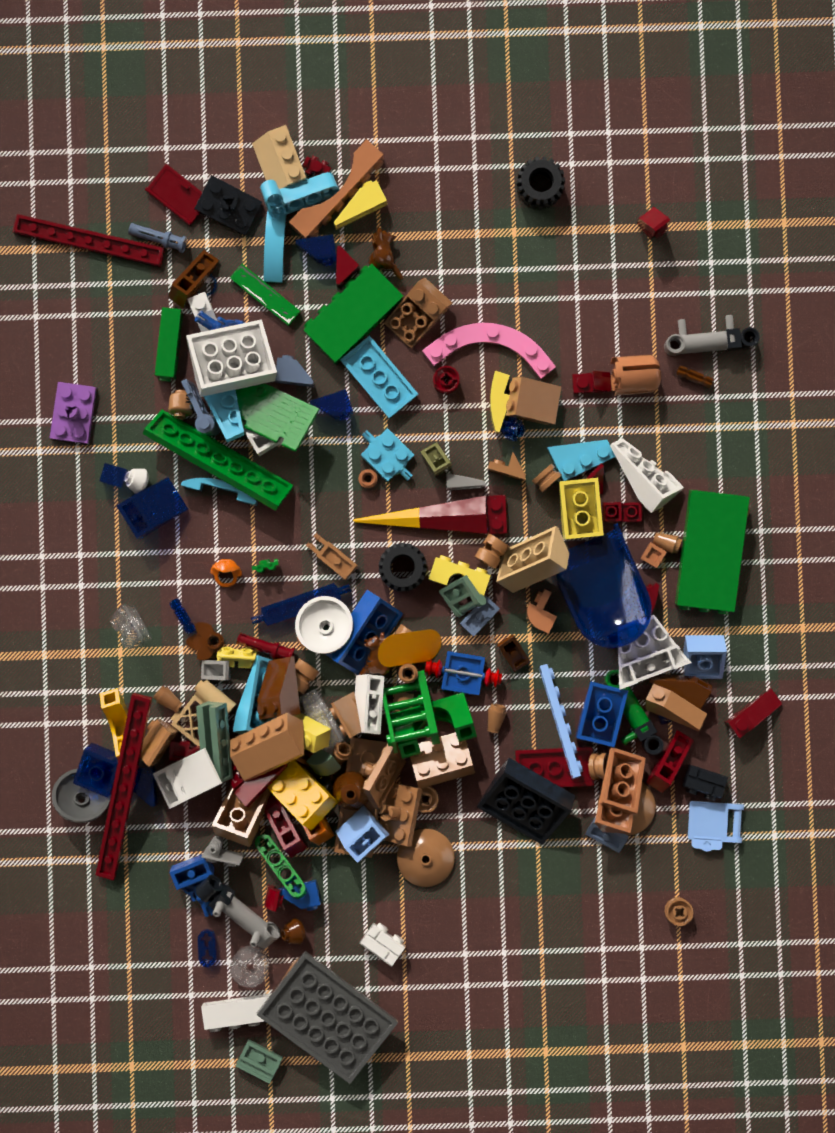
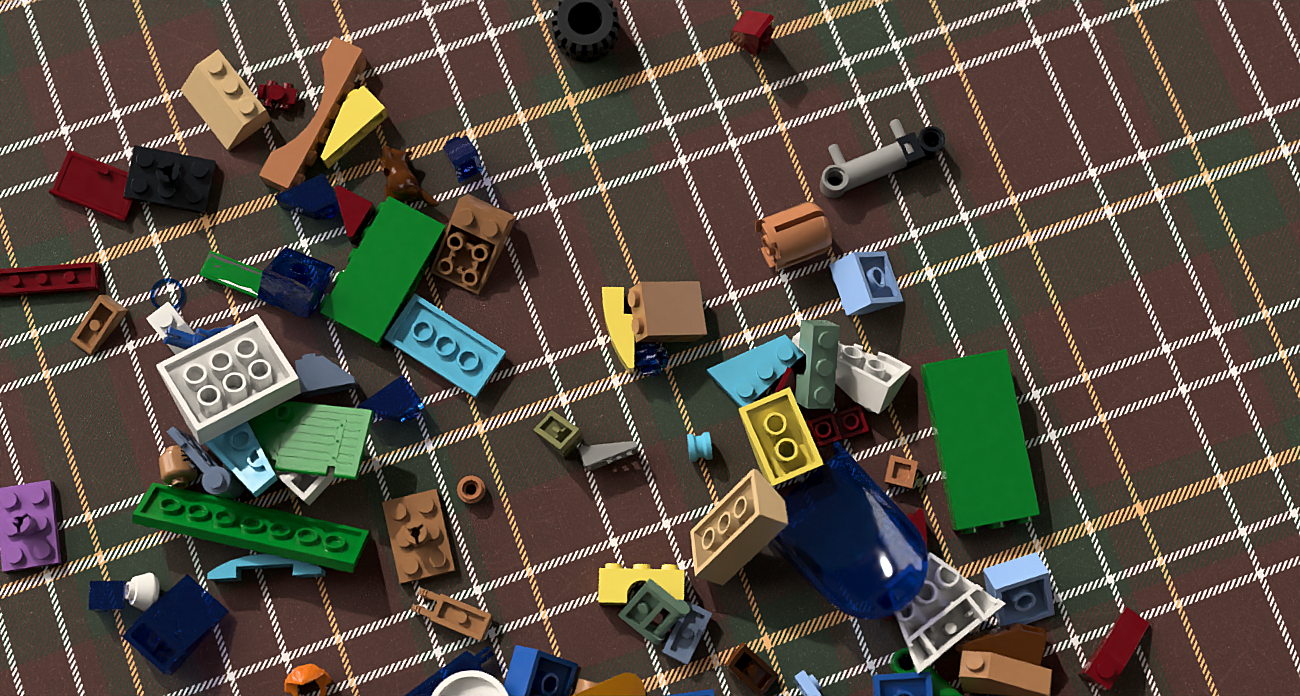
camera: 20 degrees left, 10 degrees down
sand blue pin [128,223,187,253] -> none
green brick [155,307,183,382] -> none
reddish brown slope [168,250,219,308] -> none
green piece [252,559,279,573] -> none
medium azure beam [260,172,339,218] -> none
medium azure slope [264,209,287,283] -> none
dark red plate [353,495,508,534] -> none
medium azure plate [360,428,414,482] -> none
black tyre [379,543,427,592] -> none
bright pink plate [422,323,556,380] -> none
dark red wheel [433,366,460,394] -> none
medium nougat wheel [475,534,510,569] -> none
medium nougat slope [487,452,526,481] -> none
nougat brick [526,589,557,634] -> none
medium nougat wheel [532,464,562,492] -> none
dark red slope [572,371,611,394] -> none
medium nougat cone [653,532,683,554] -> none
reddish brown axle [676,366,714,388] -> none
none -> medium nougat slope [70,295,128,356]
none -> clear blue slope [257,247,335,318]
none -> medium nougat plate [382,489,456,585]
none -> clear blue slope [442,135,483,183]
none -> medium azure wheel [687,432,713,462]
none -> sand green arch [795,320,840,409]
none -> light blue slope [829,251,903,316]

